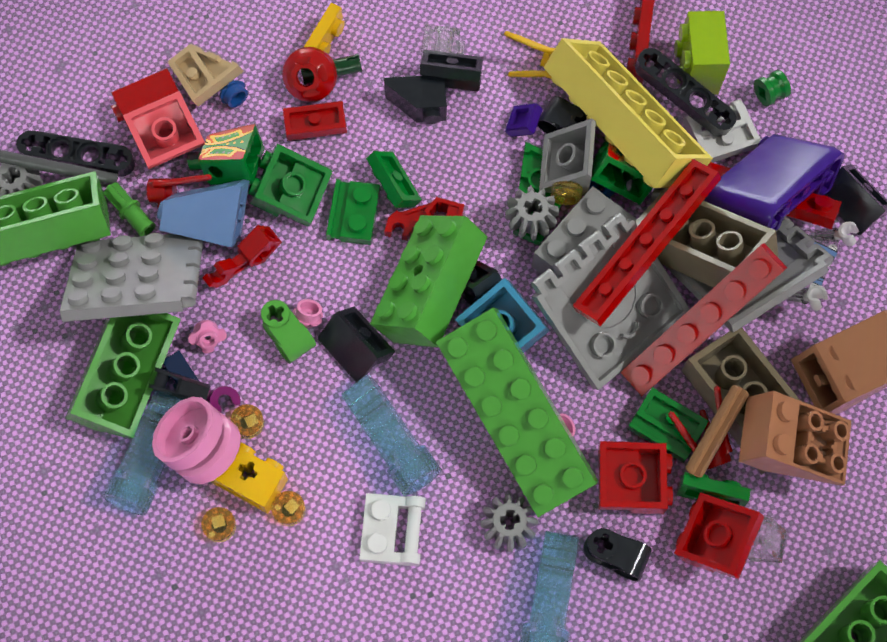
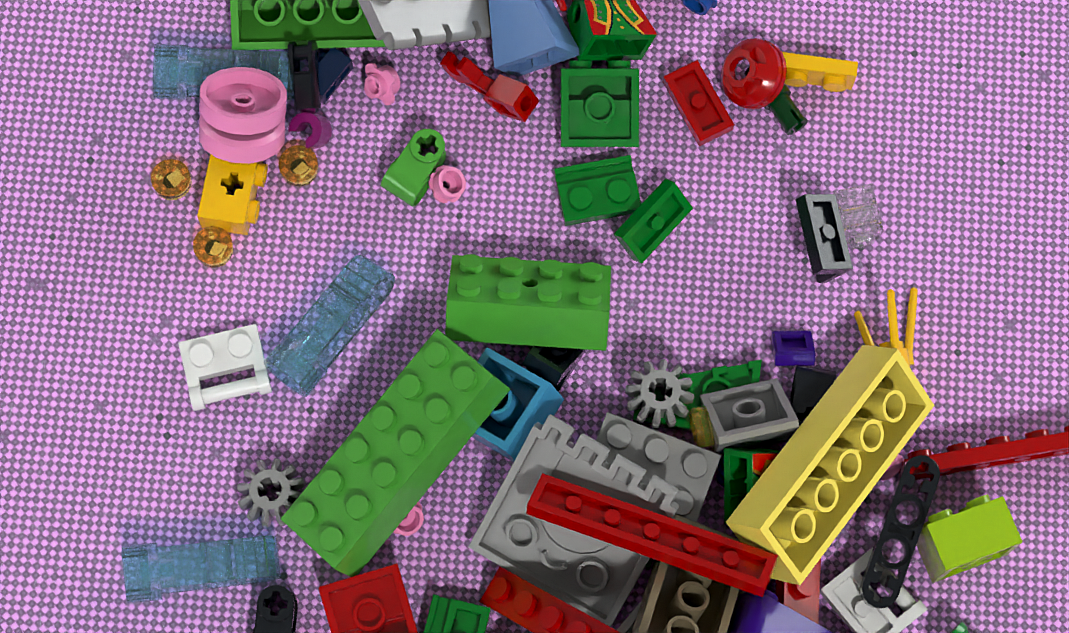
camera: 70 degrees right, 5 degrees up
black panel [318,306,395,383] -> none
black slope [384,75,447,124] -> none
red piece [384,197,465,241] -> none

